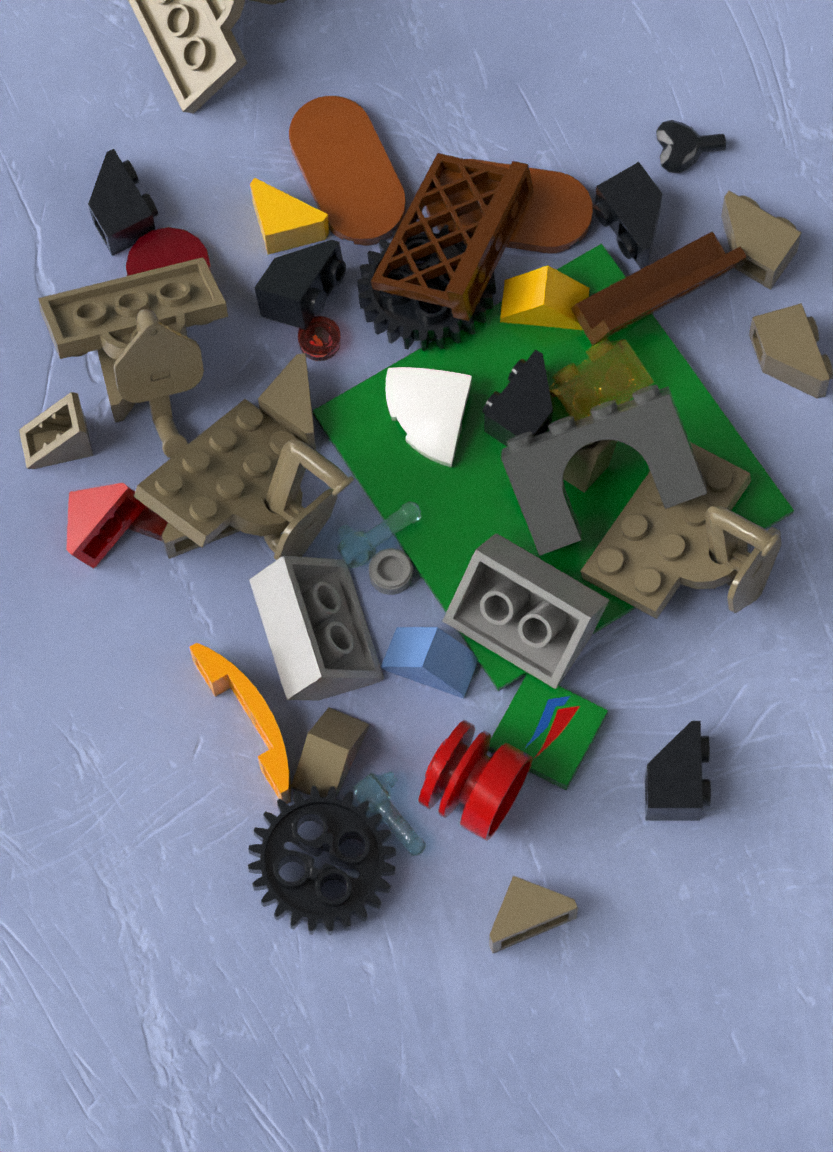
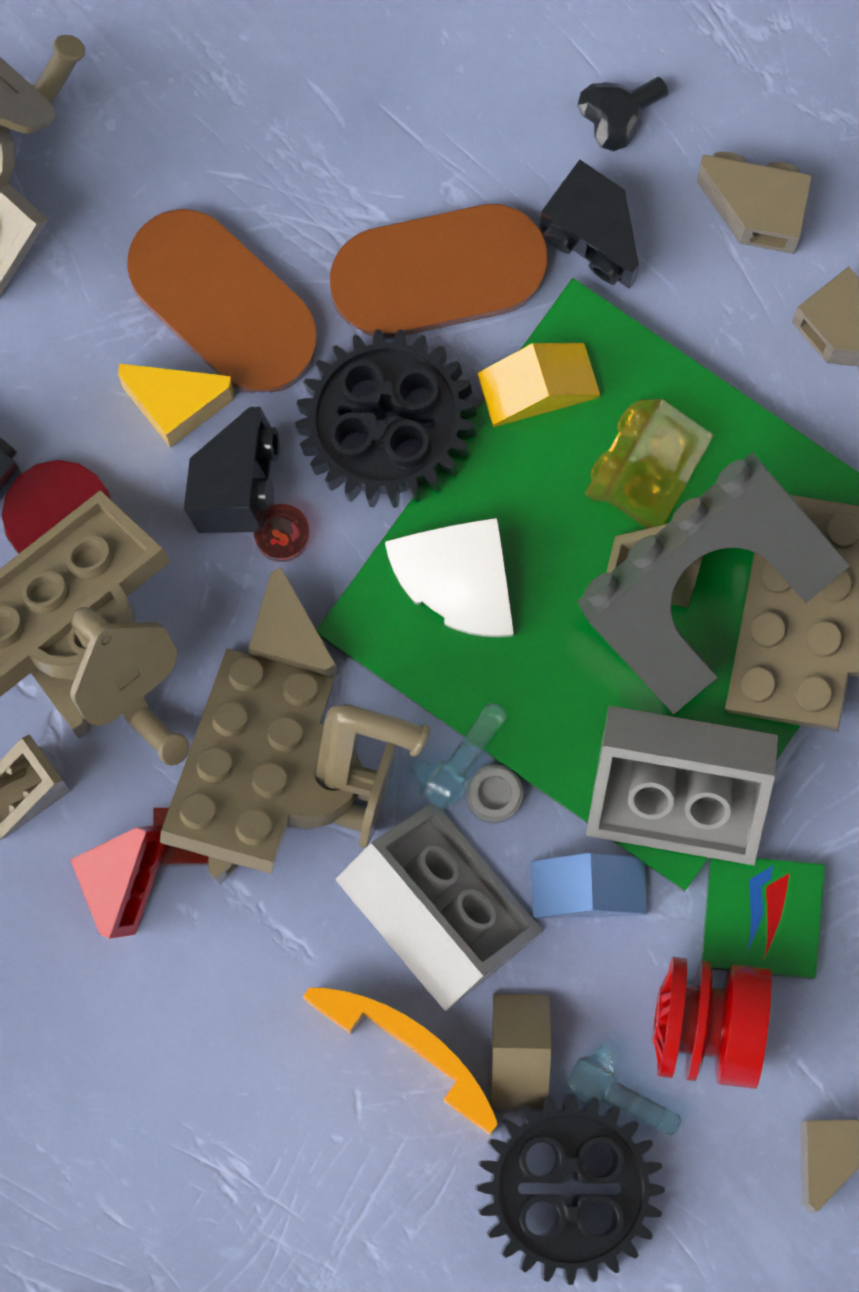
camera: 25 degrees left, 10 degrees up
reddish brown fence [371,153,534,321] -> none
black slope [482,350,553,447] -> none
reddish brown fence [571,231,747,346] -> none

